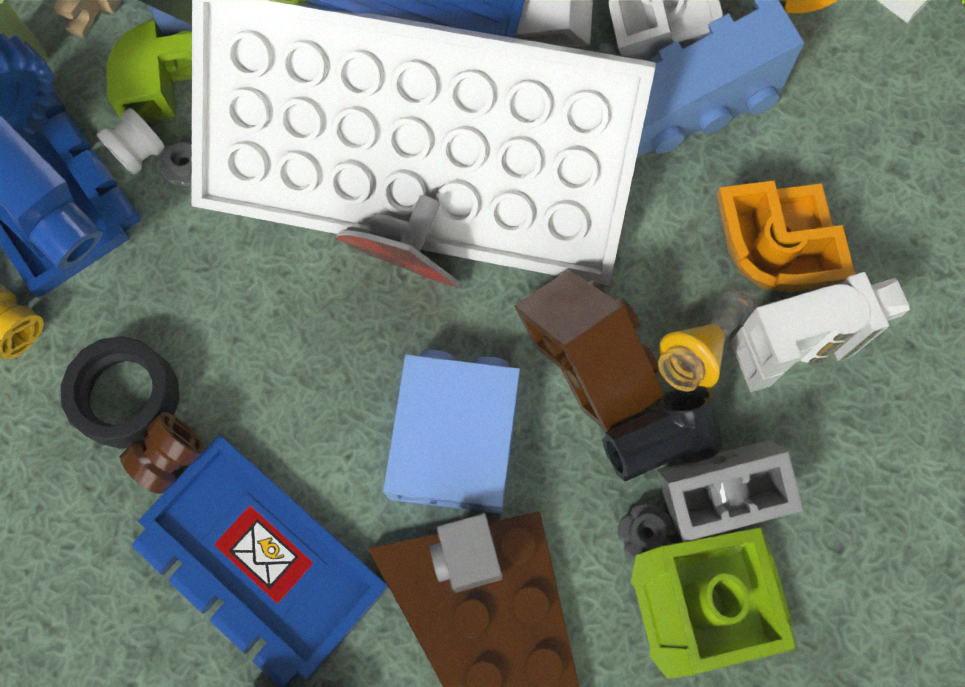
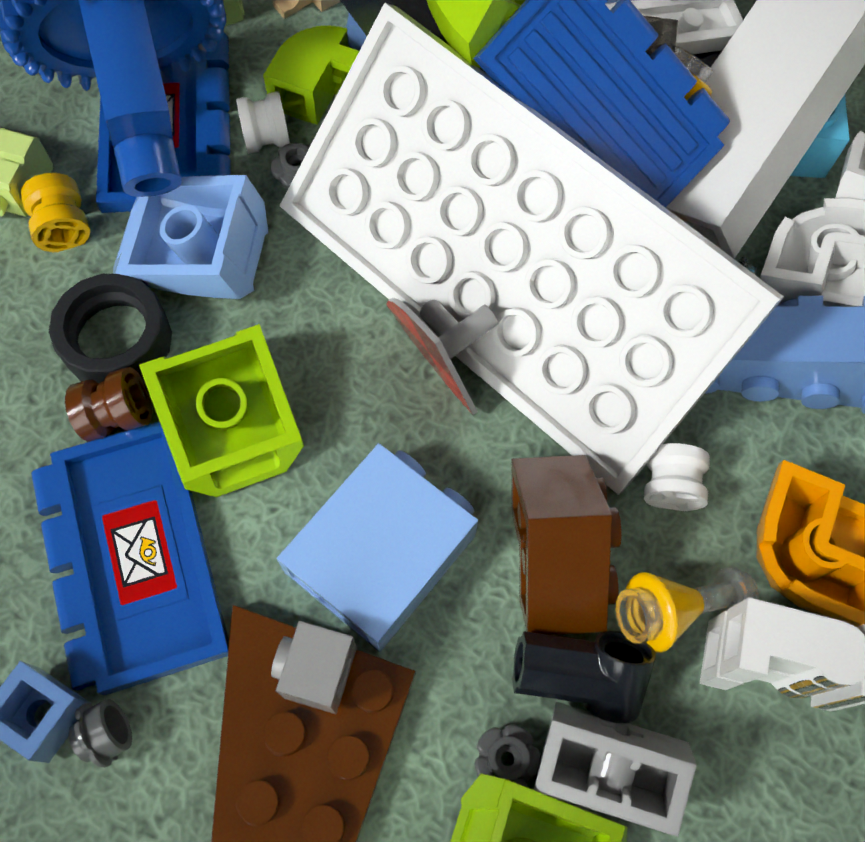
camera: 25 degrees right, 5 degrees down
none -> light blue slope [113,175,268,299]
none -> lime slope [139,324,304,497]
none -> white wheel [644,443,710,511]

